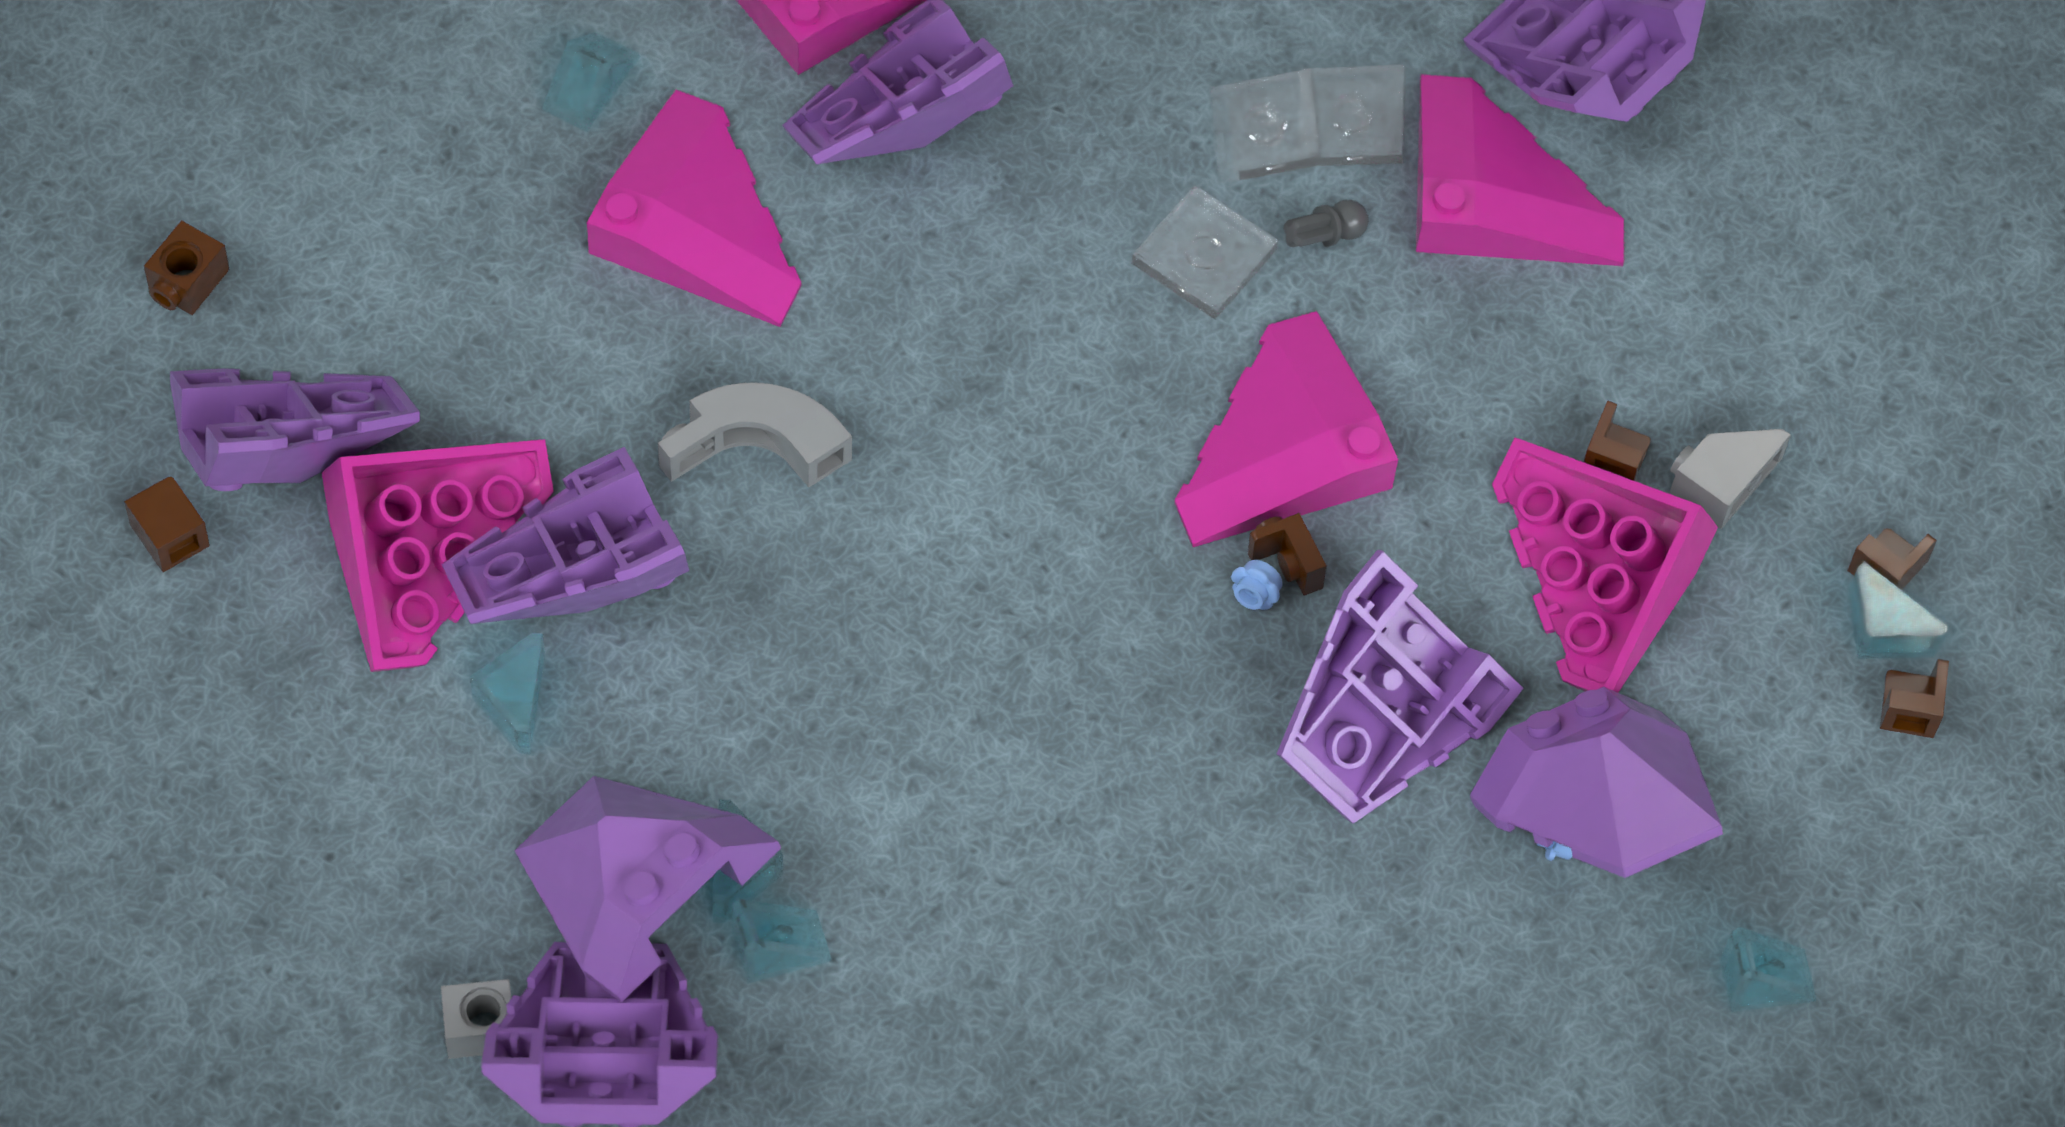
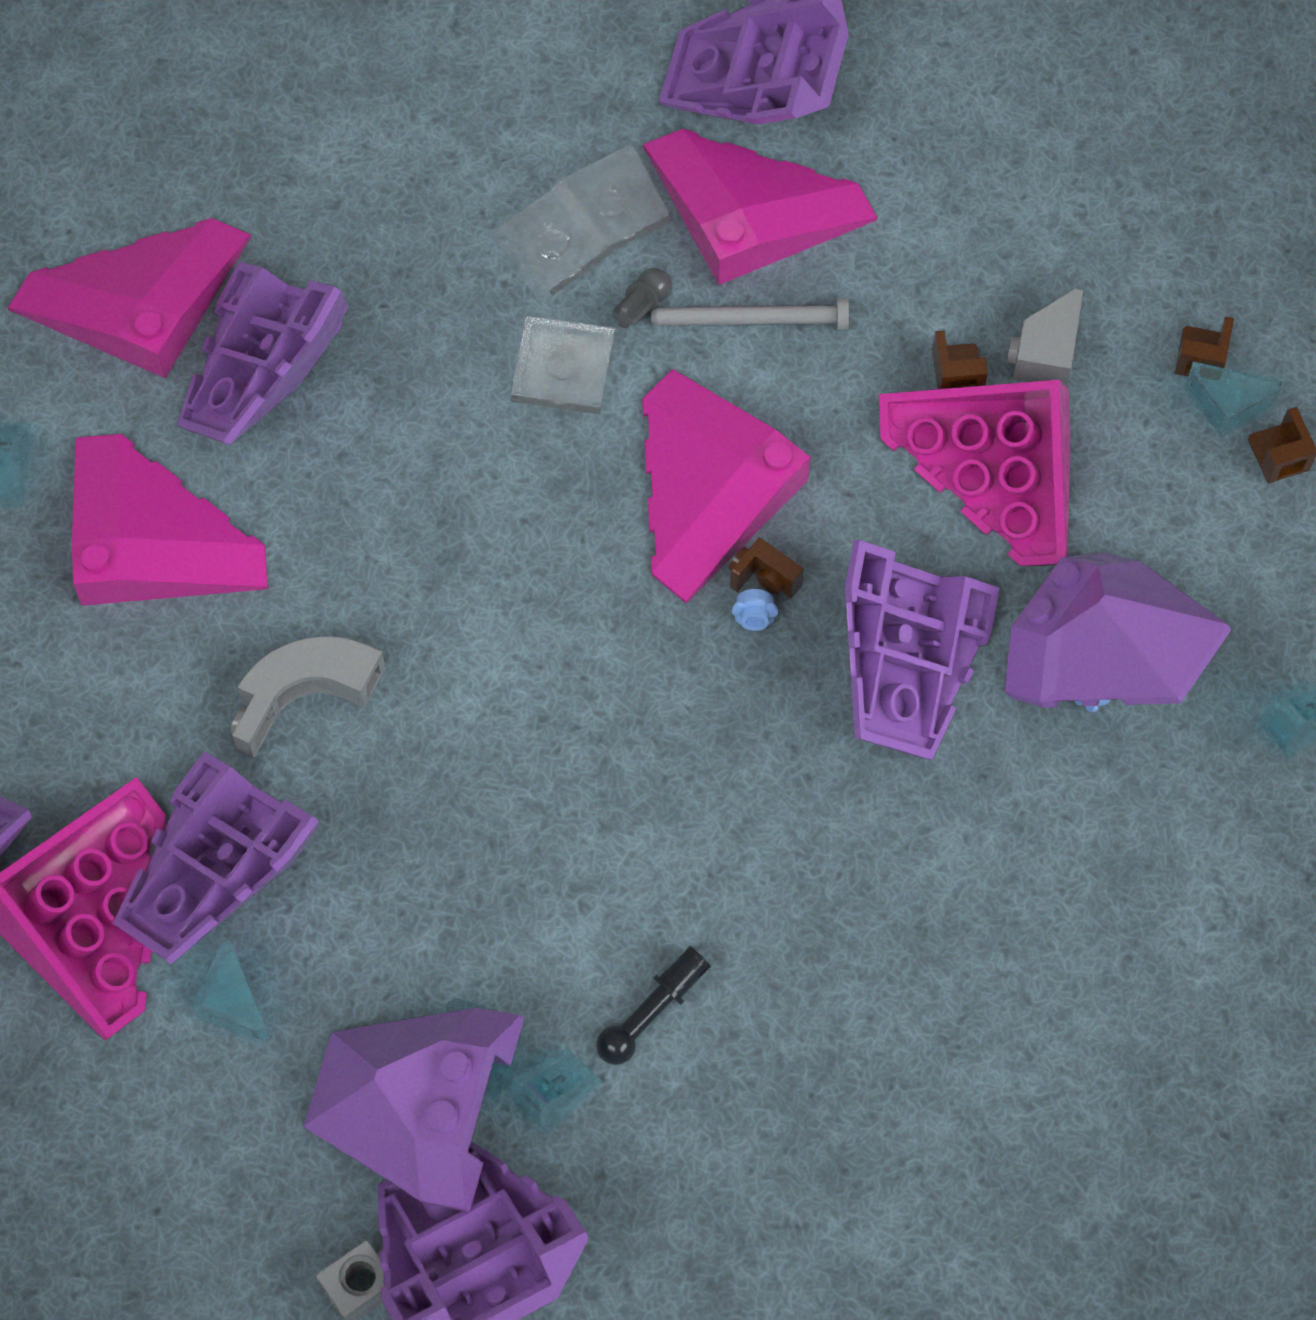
camera: 25 degrees left, 5 degrees up
none -> black pin [596,946,711,1065]
none -> light grey bar [651,299,849,330]

